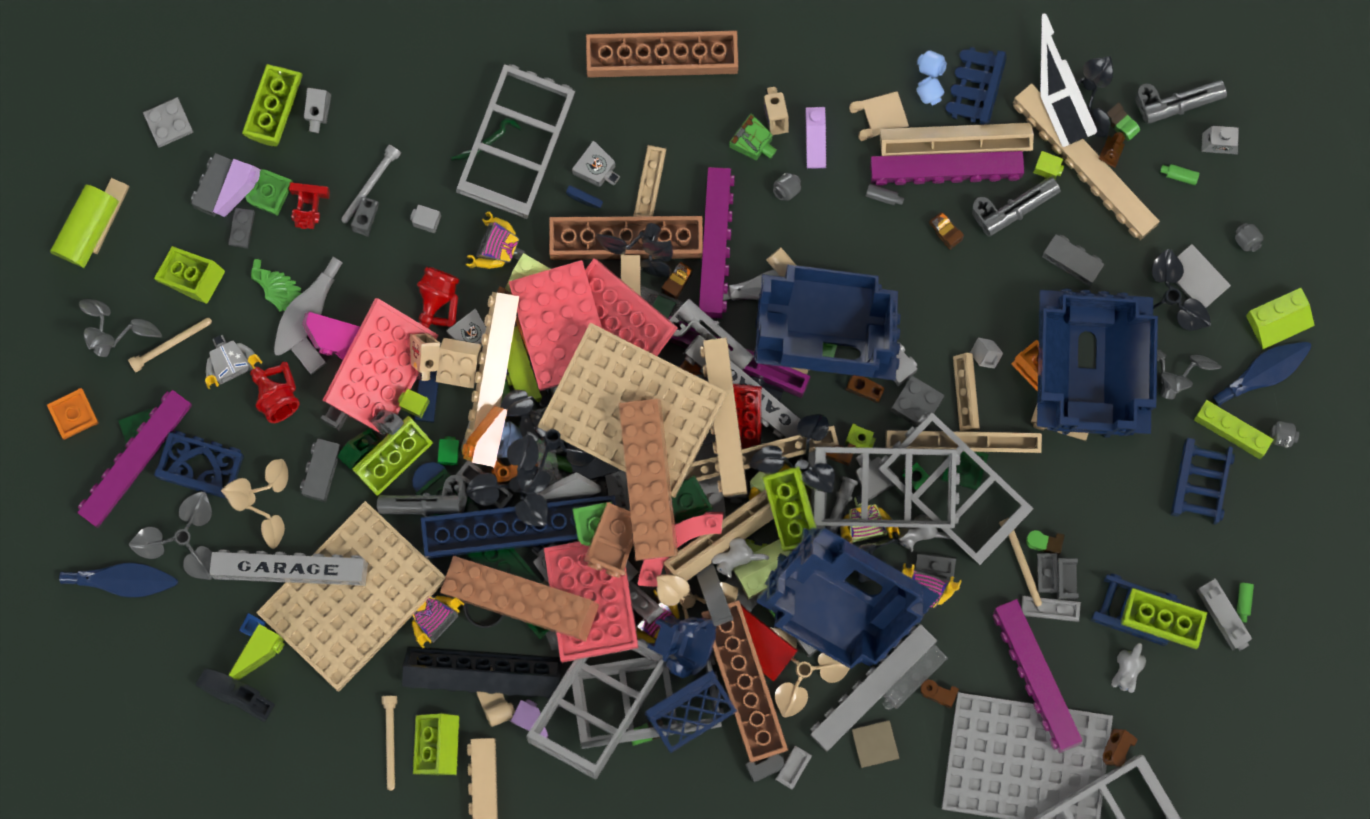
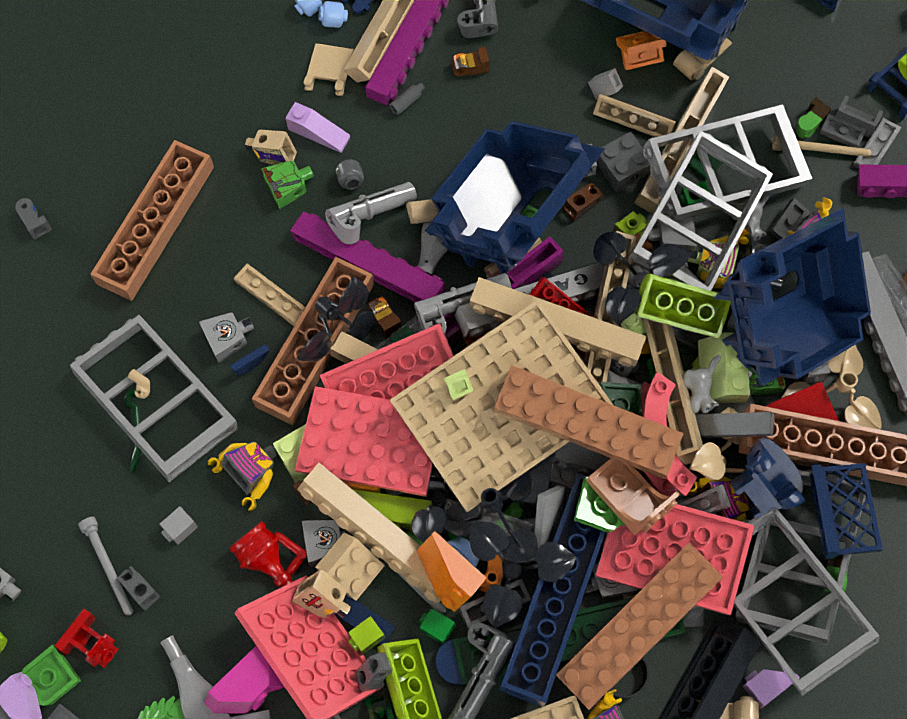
camera: 60 degrees left, 10 degrees down
none -> tan arm [128,369,150,399]
none -> light grey piece [325,182,417,244]
none -> yellowish green plate [444,369,474,400]

